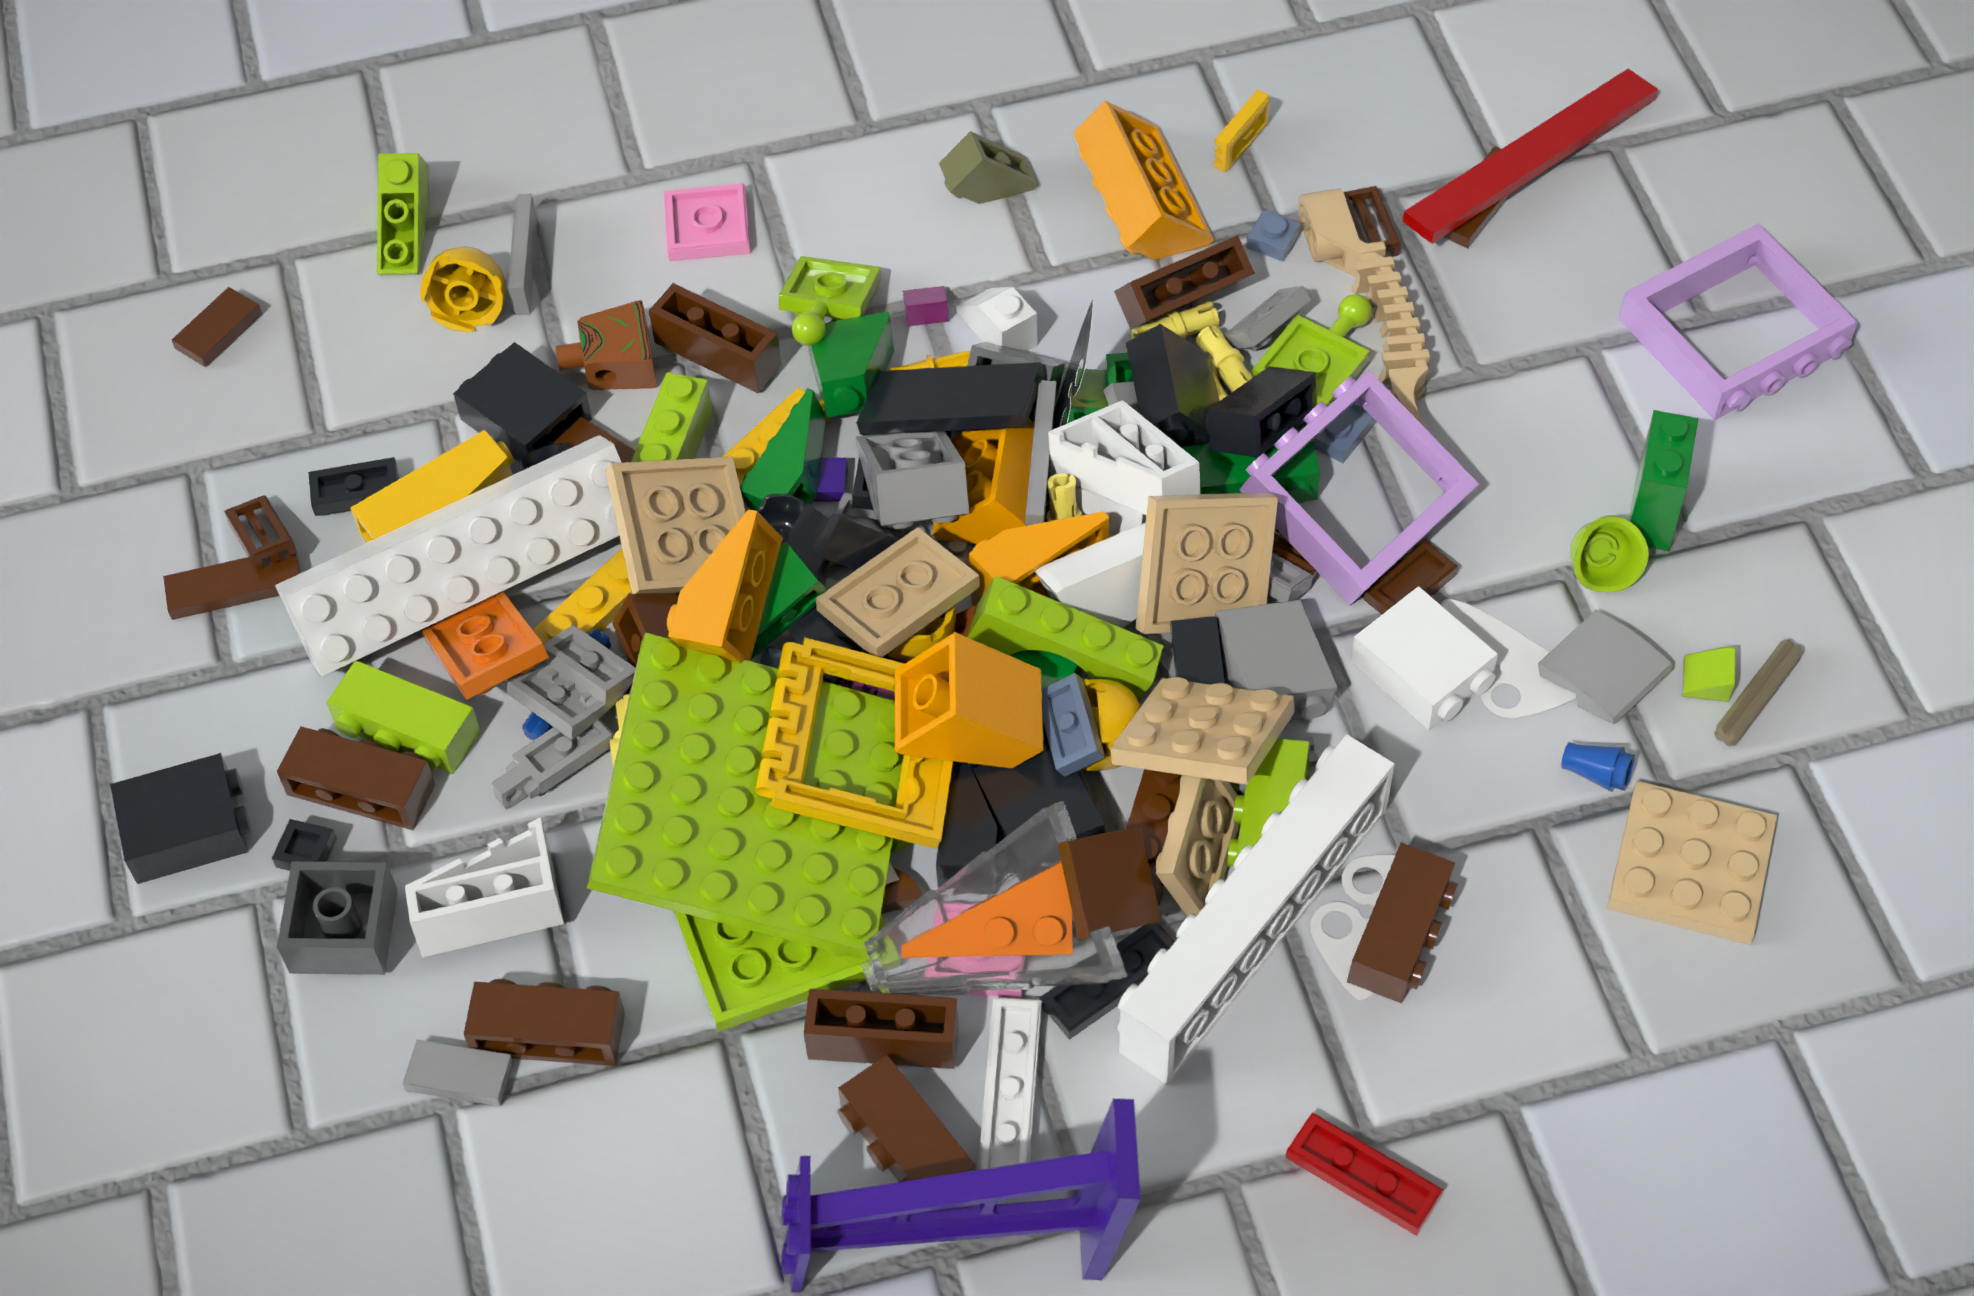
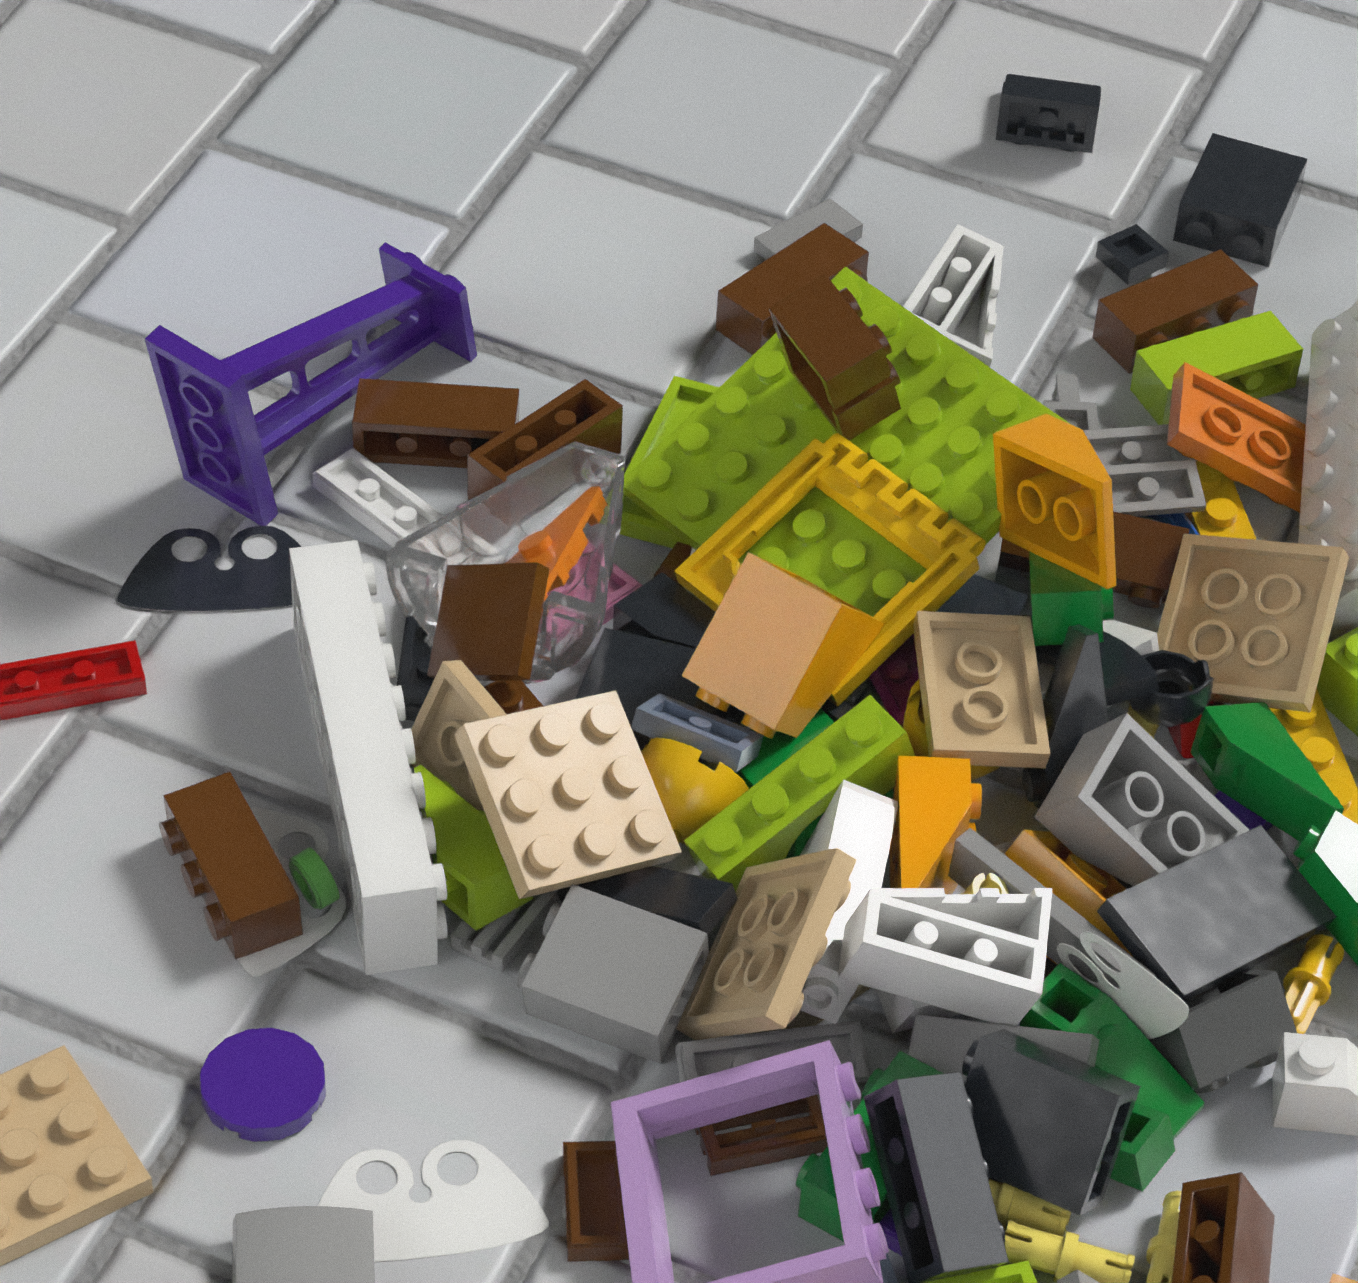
camera: 125 degrees right, 10 degrees down
dark grey brick [277,861,398,975] -> none
white brick [1351,586,1498,730] -> none
blue cone [1561,742,1635,792] -> none
none -> black piece [118,526,302,612]
none -> dark purple tile [200,1028,326,1142]
none -> bright green tile [288,847,340,910]
none -> reddish brown piece [769,274,901,441]
none -> black bracket [995,74,1101,153]

